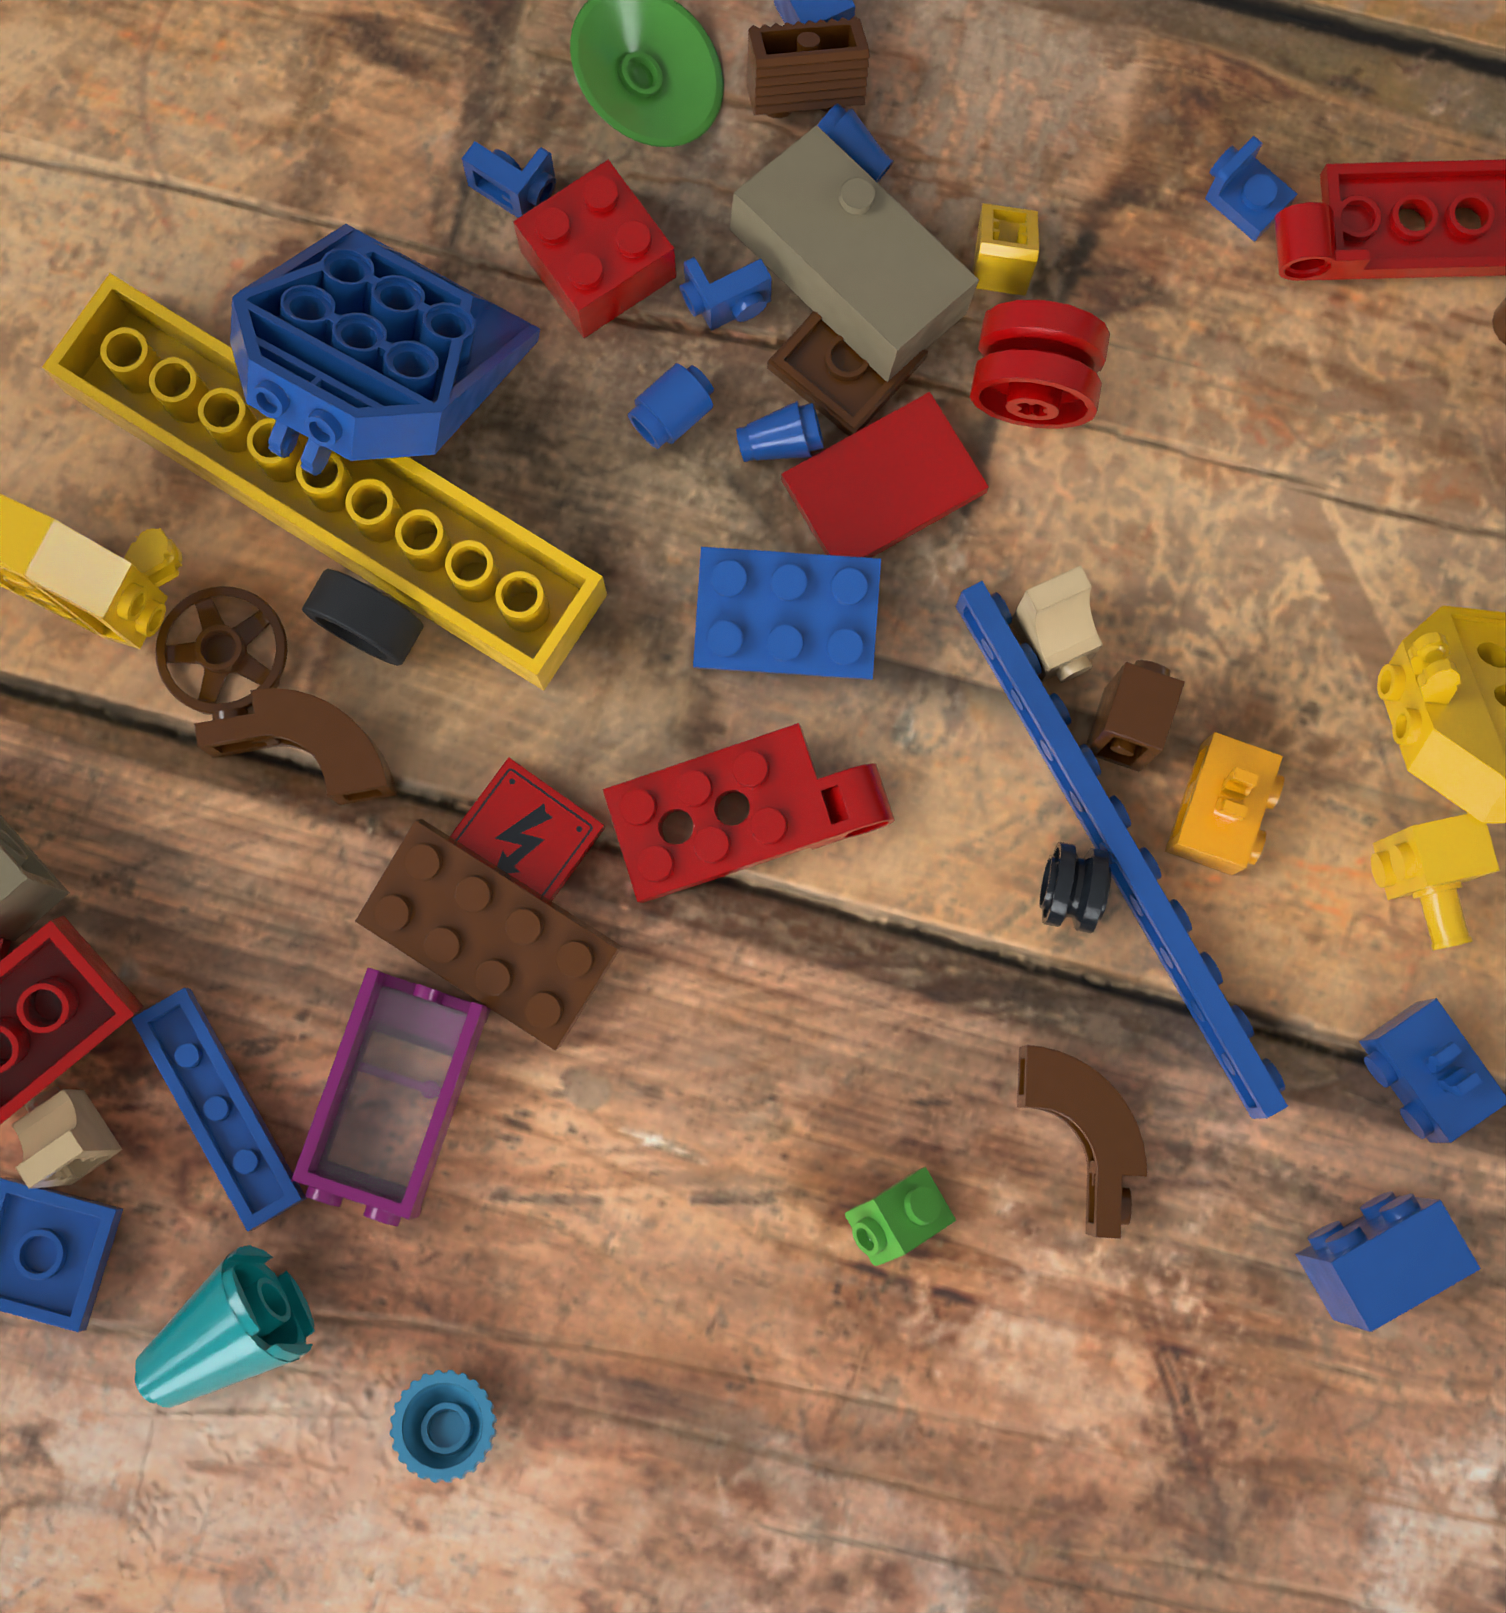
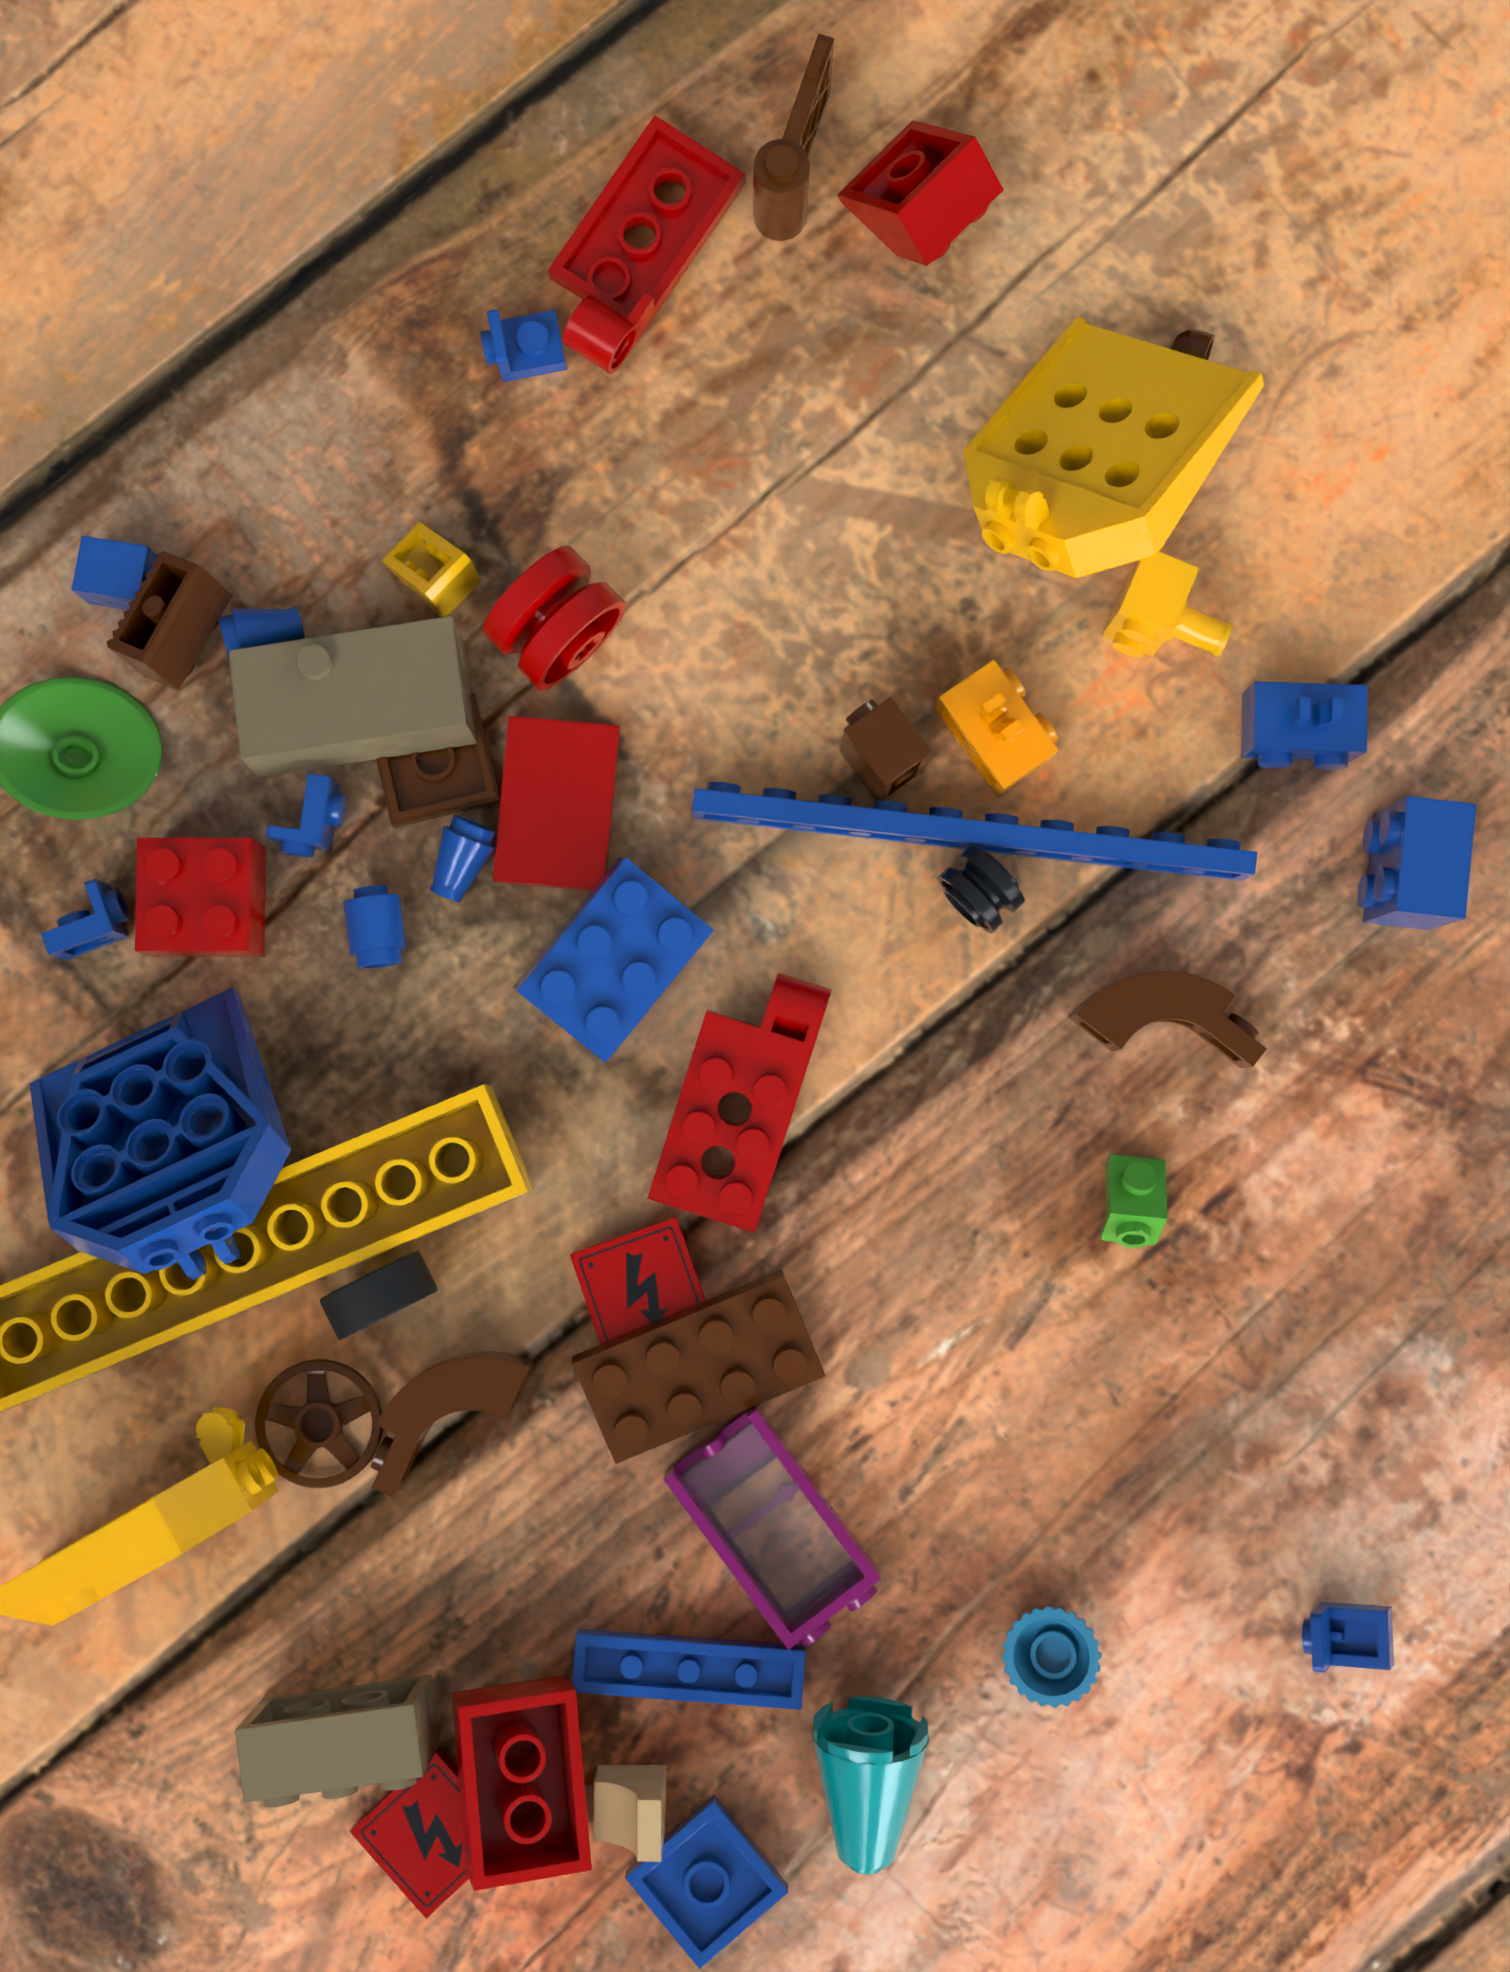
camera: 55 degrees left, 5 degrees up
tan arch [1011,565,1103,683] -> none

